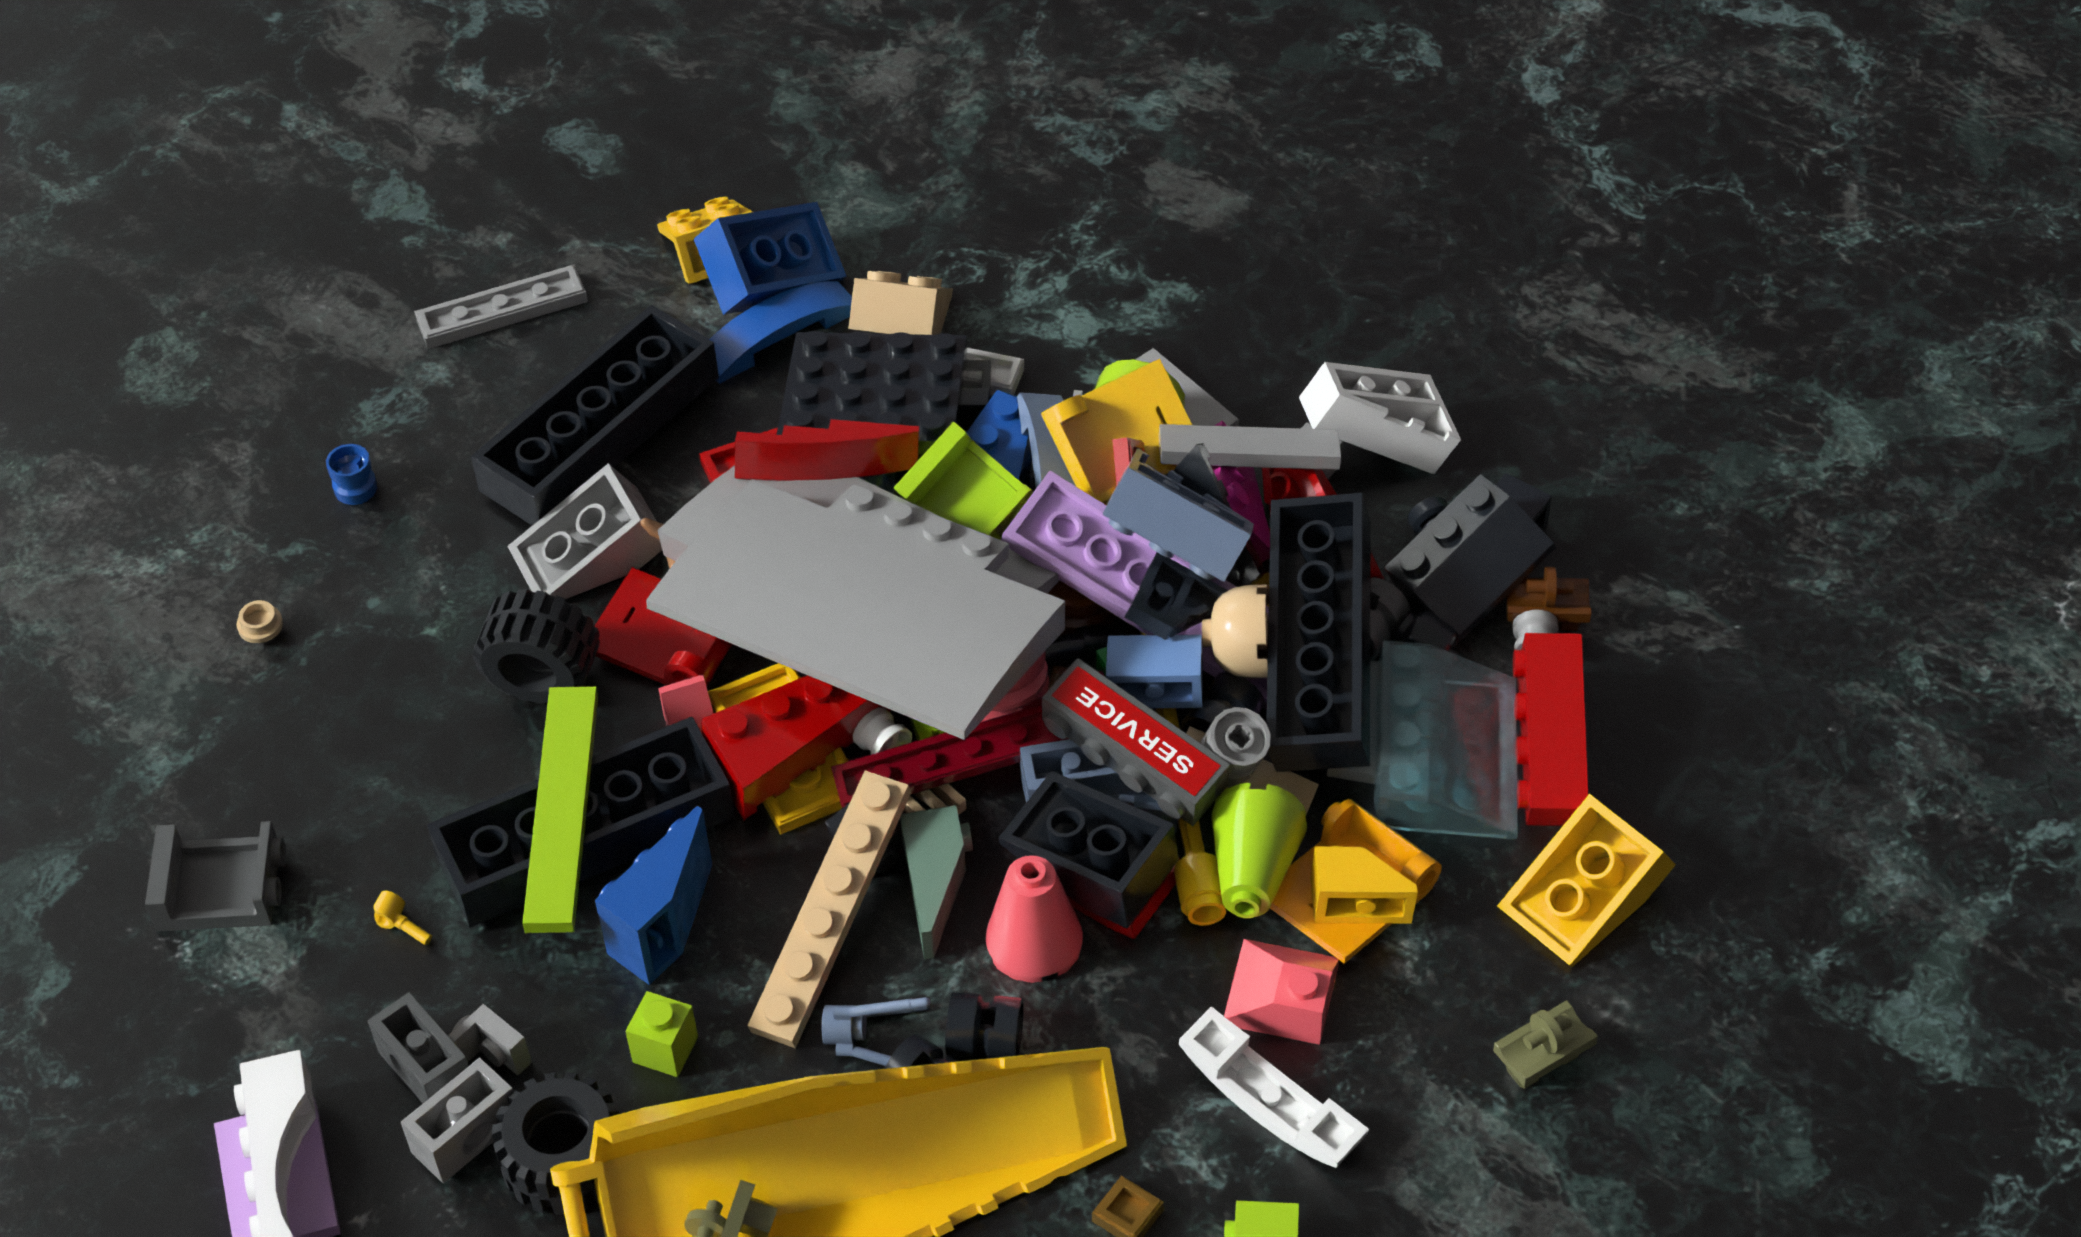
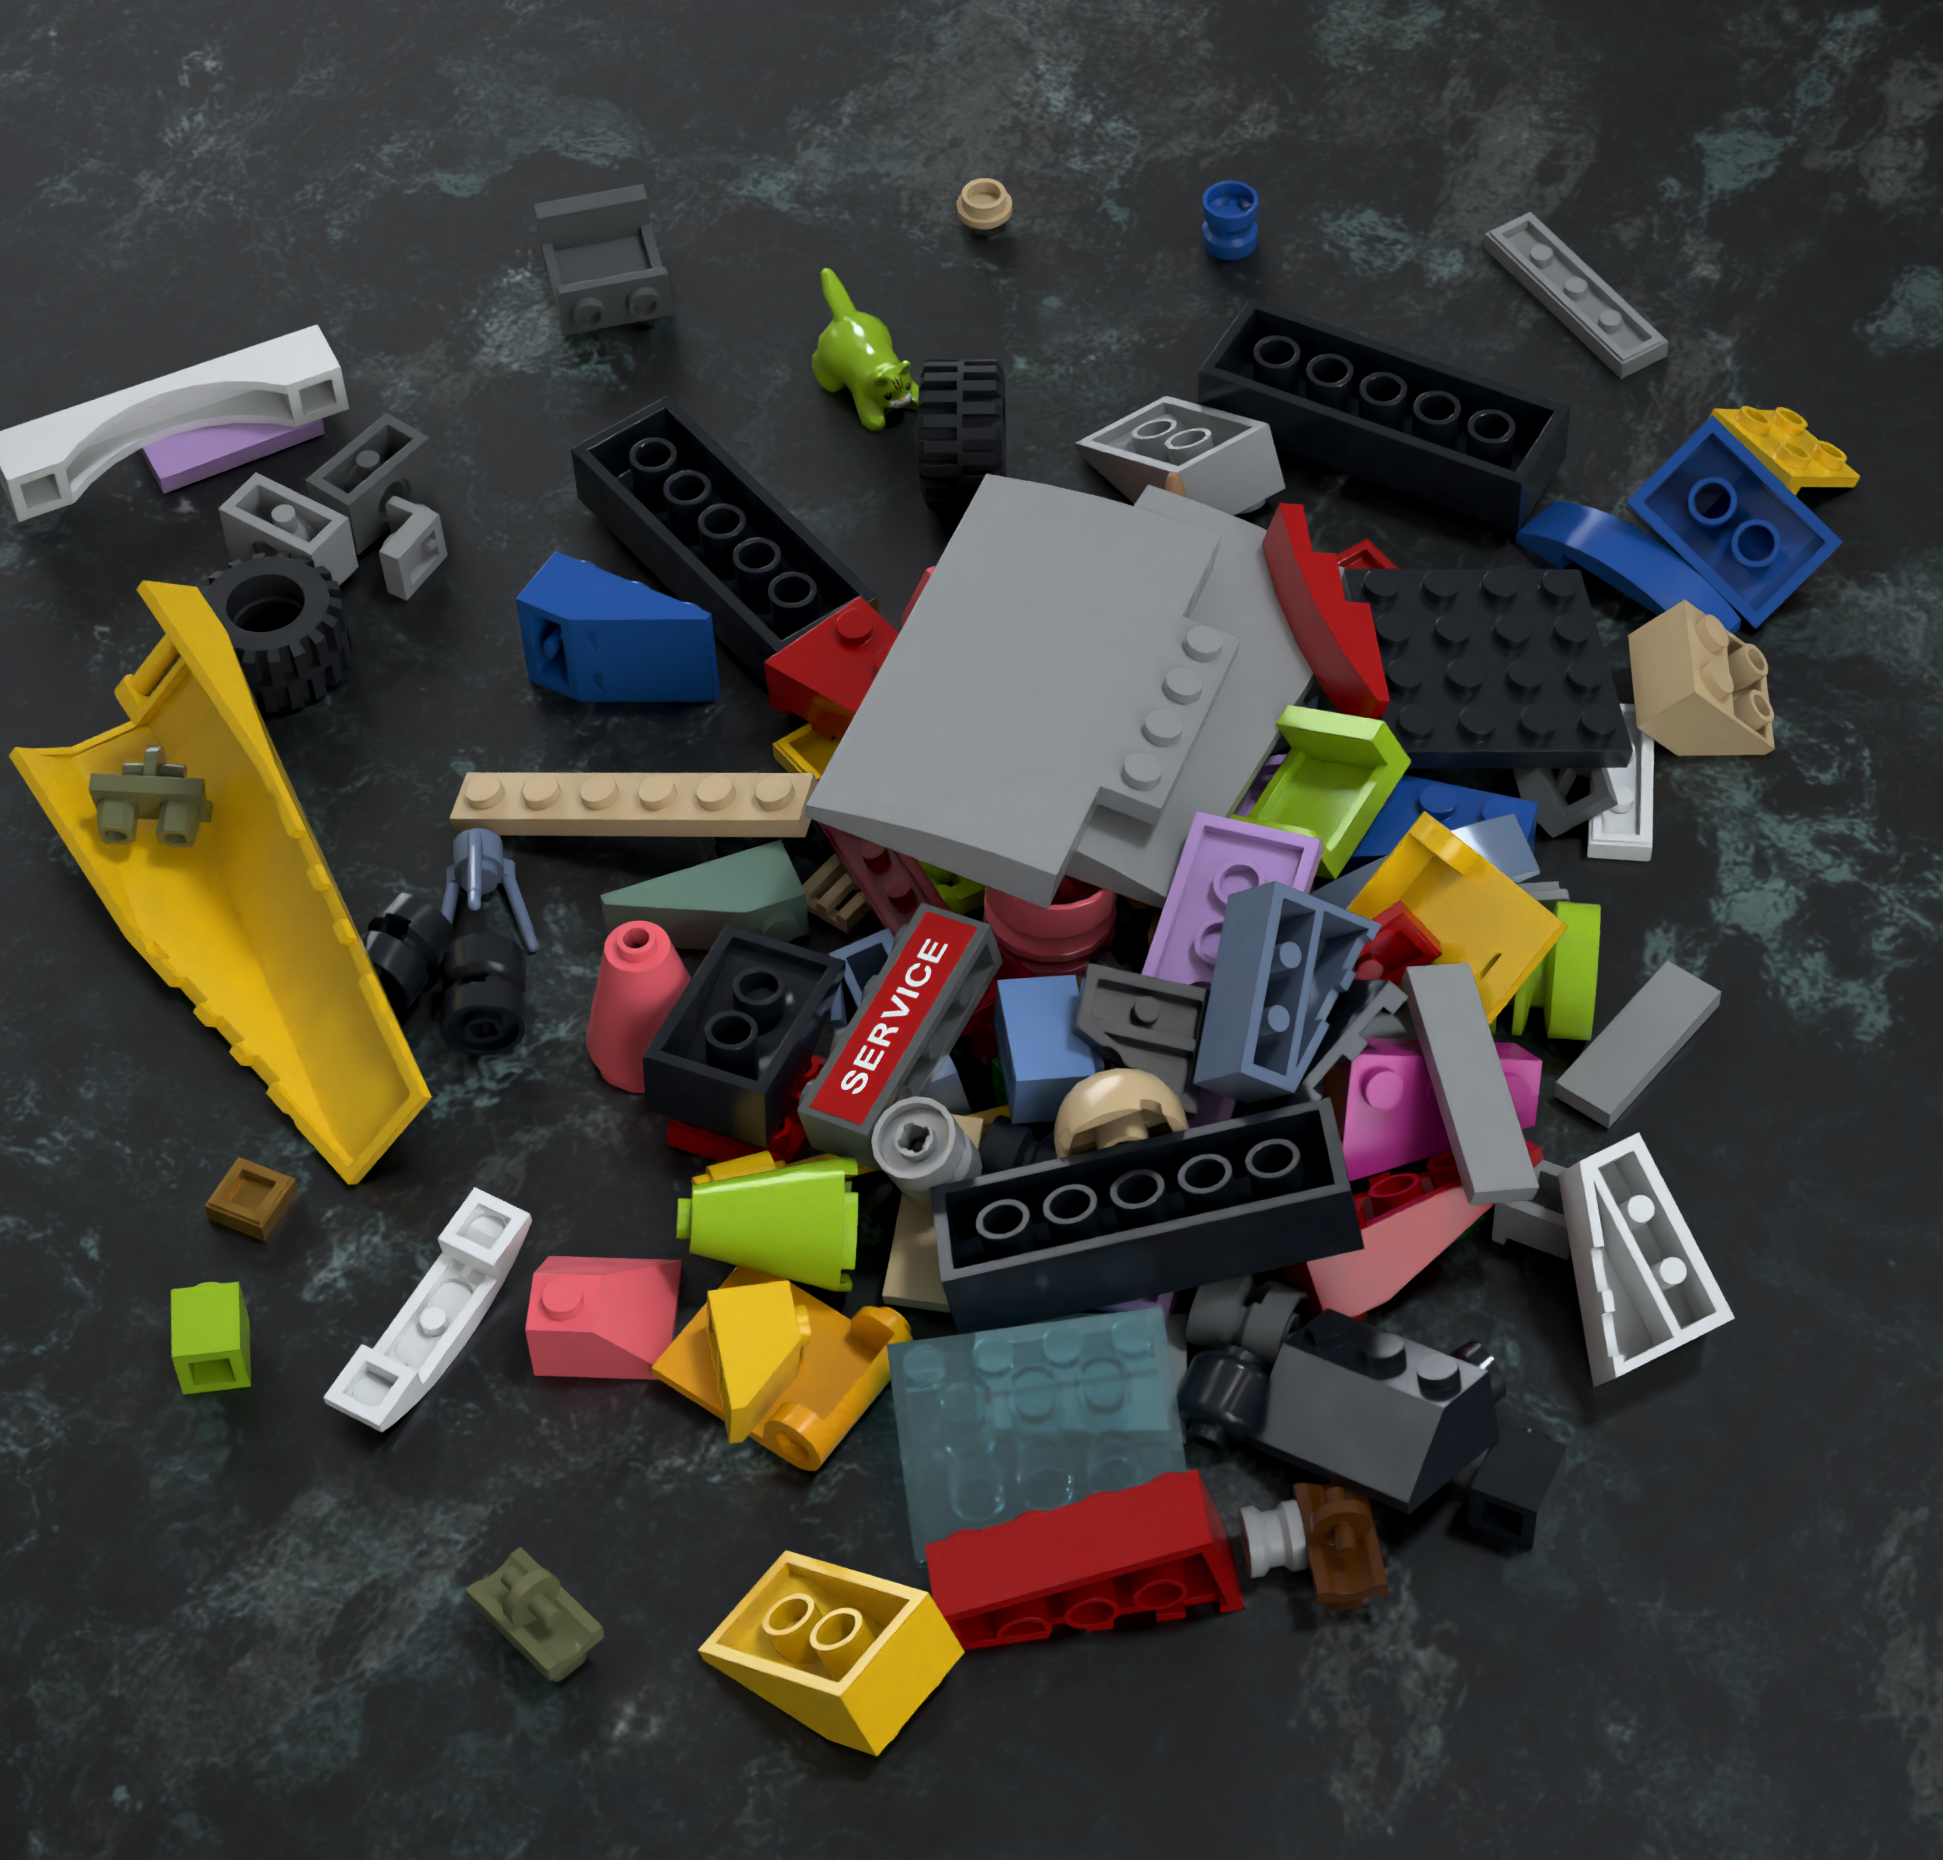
camera: 80 degrees right, 0 degrees up
yellow hand [374,891,432,945] -> none
lime tile [522,686,598,933] -> none
lime brick [625,991,698,1077] -> none
none -> lime animal [812,268,919,432]

